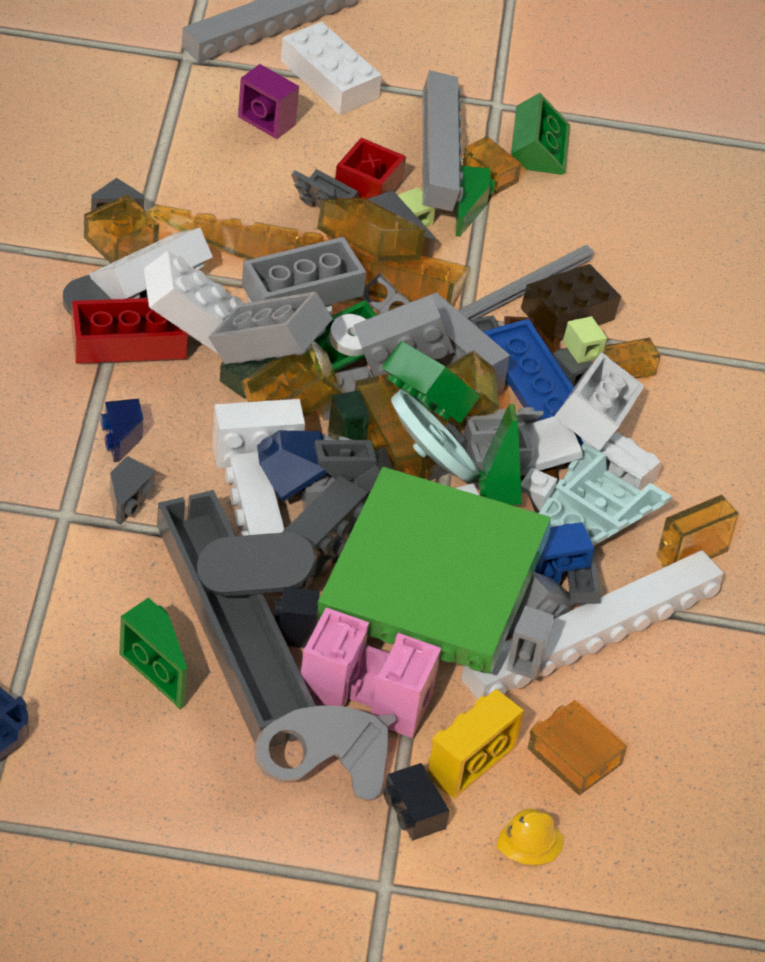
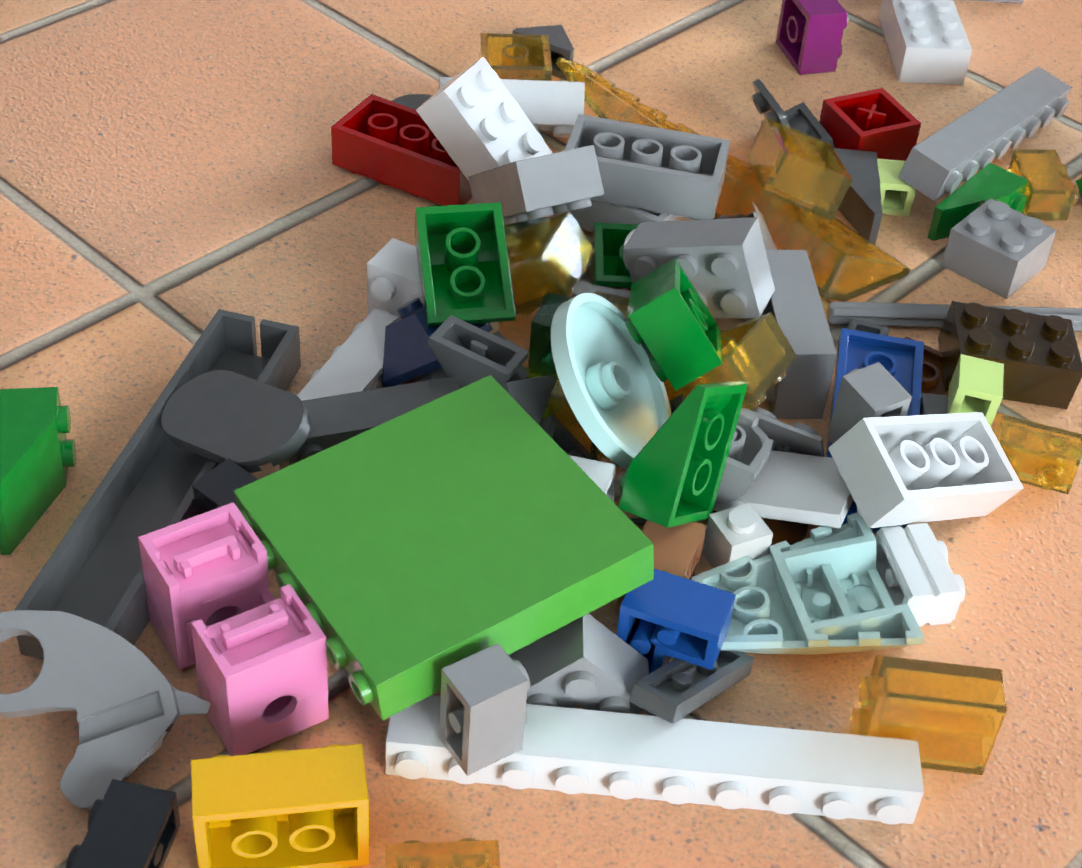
camera: 40 degrees right, 5 degrees down
clear blue slope [100,398,144,462] -> none
dark grey slope [110,456,157,525] -> none
none -> green slope [414,202,516,327]
none -> light grey brick [827,362,912,444]
none -> light grey brick [941,198,1057,299]

